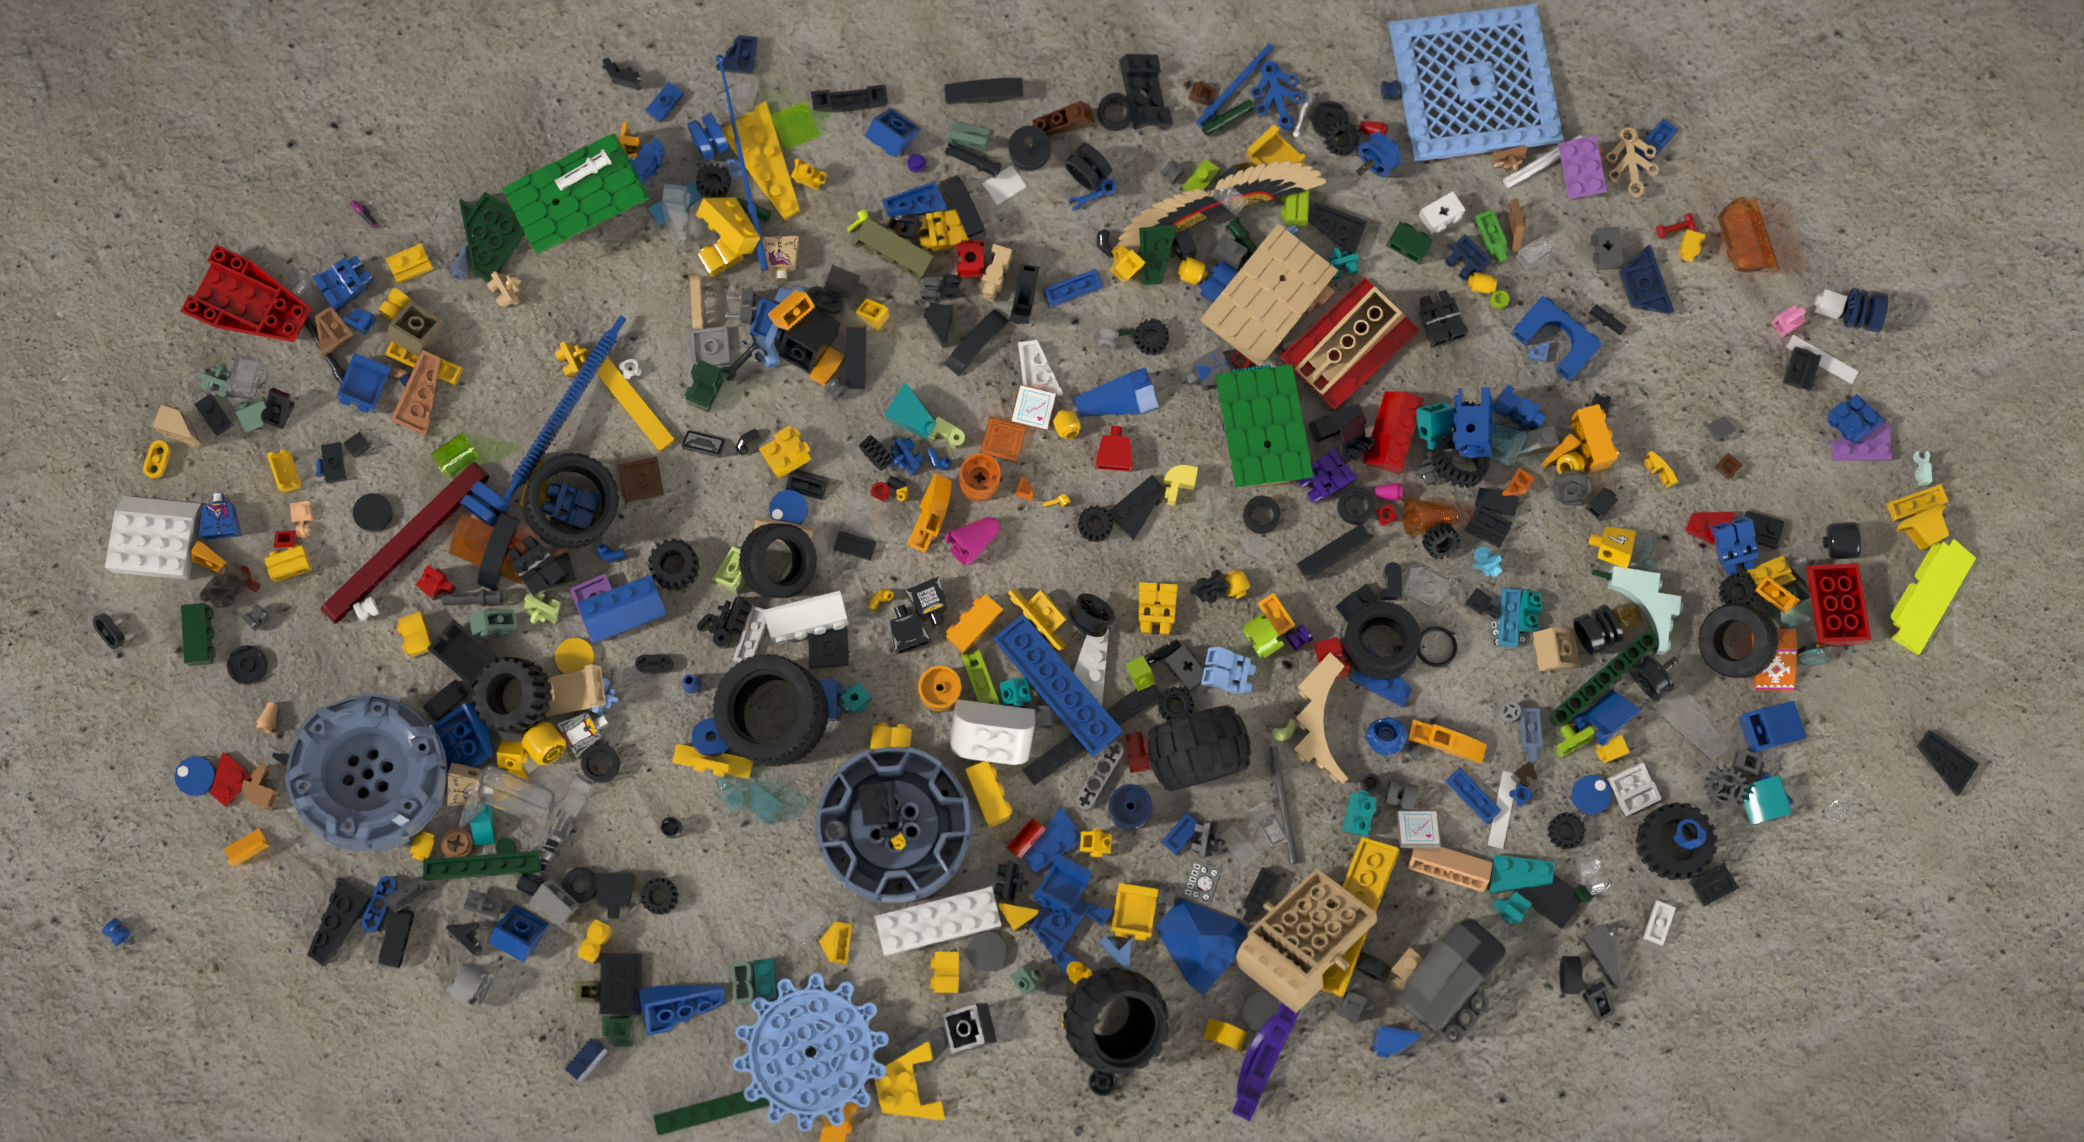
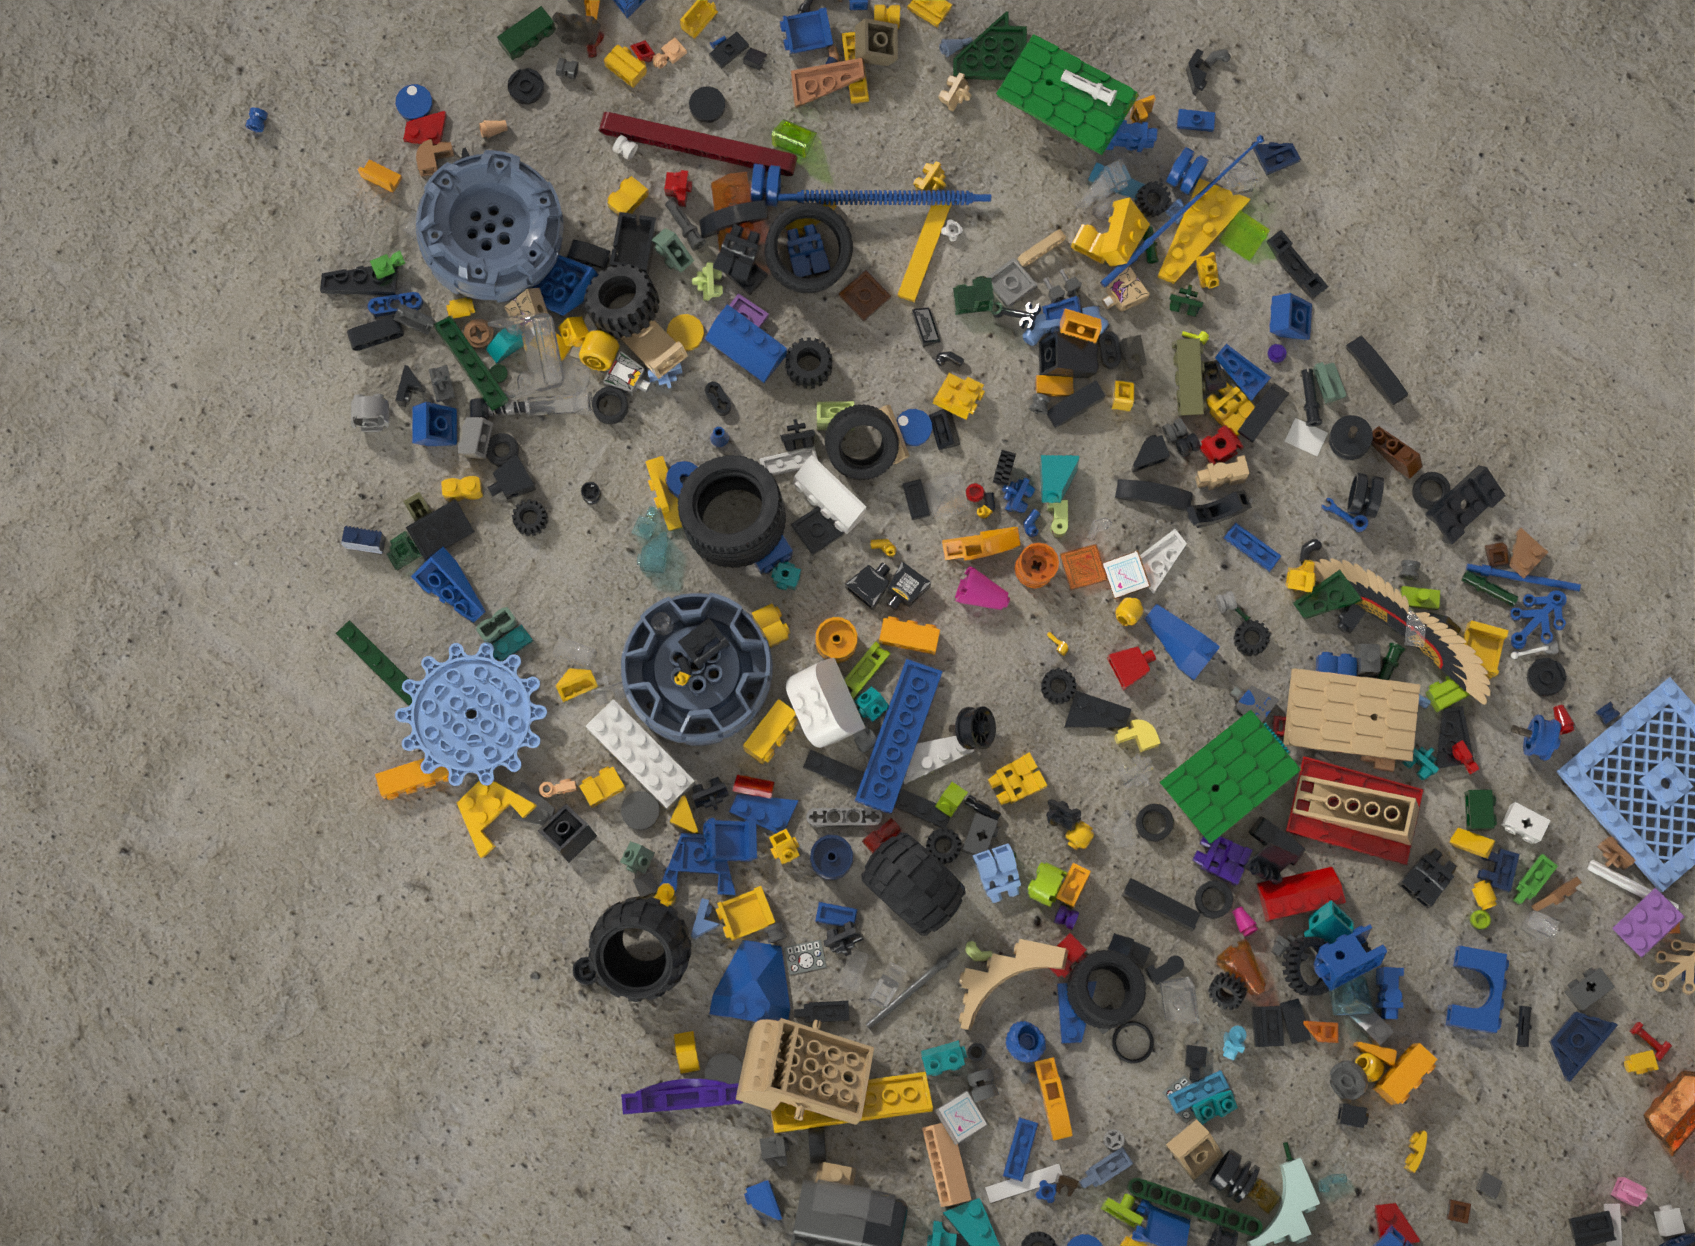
camera: 60 degrees right, 0 degrees up
blue arm [597,544,626,562] -> none
black leg [696,614,731,649] -> none
yellow bracket [1008,588,1068,651] -> none
orange tile [1014,476,1034,502] -> none
yellow head [1178,258,1208,285] -> none
black tyre [1323,121,1360,156] -> none
red plate [1375,504,1398,526] -> none
medium blue tile [1527,342,1550,362] -> none
yellow torso [1588,526,1636,569] -> none
black wheel [1591,393,1611,414] -> none
none -> bright green plate [370,251,406,279]
none -> light nougat plate [539,779,578,798]
none -> dark green hips [1169,284,1204,317]
none -> dark grey arm [1203,49,1231,68]
none -> yellow slope [1449,828,1495,859]
none -> red plate [1452,740,1479,774]
none -> medium nougat wing [1509,528,1548,579]

